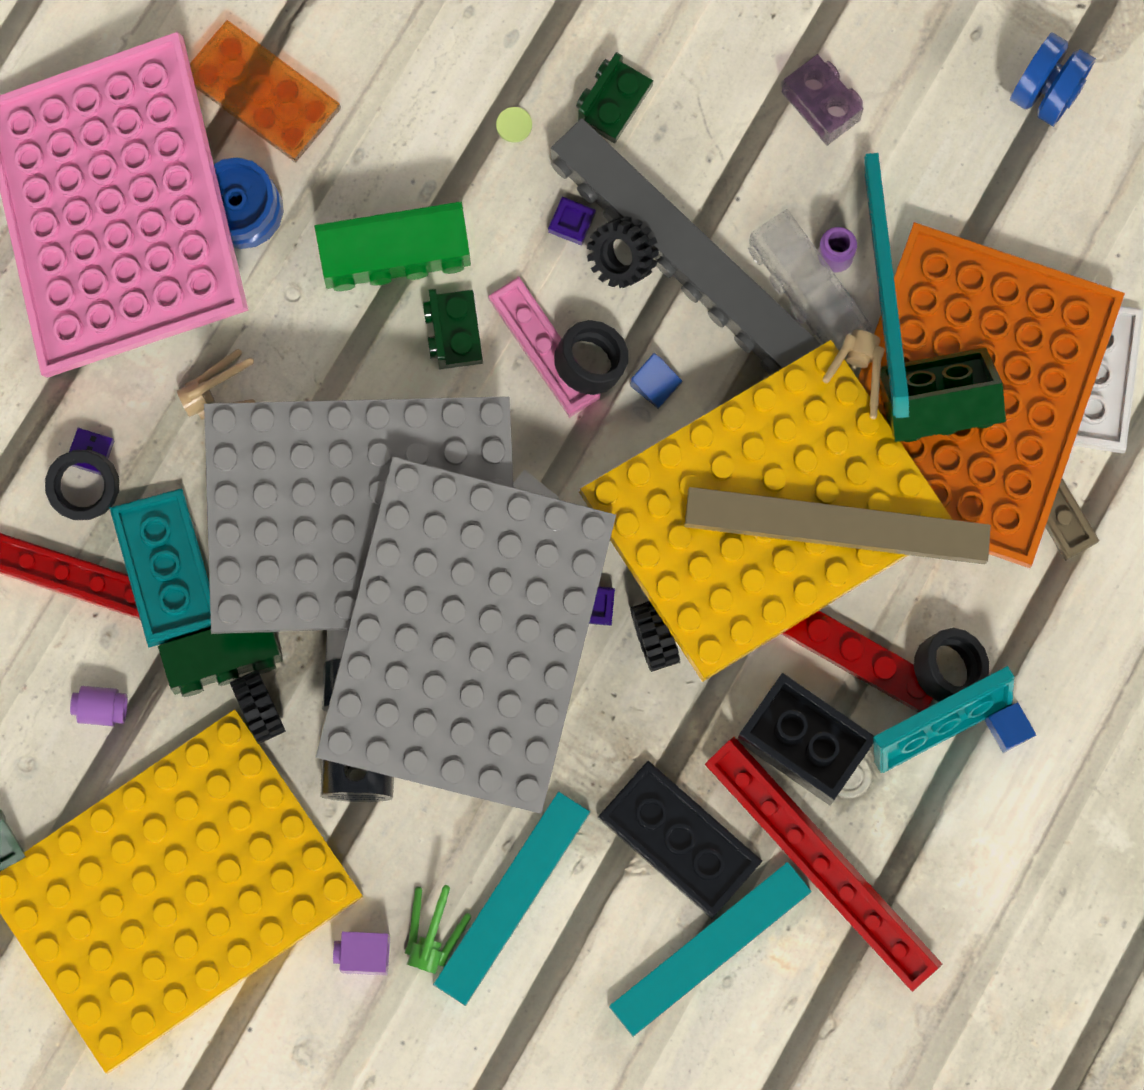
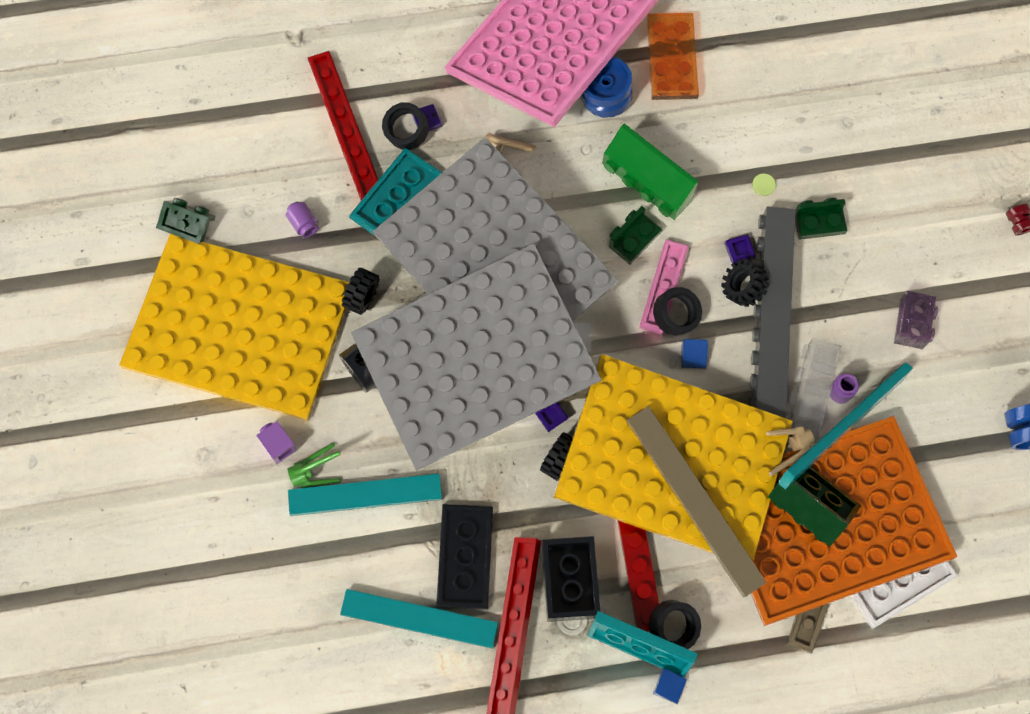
camera: 50 degrees right, 5 degrees down
dark green brick [158,629,283,697] -> none

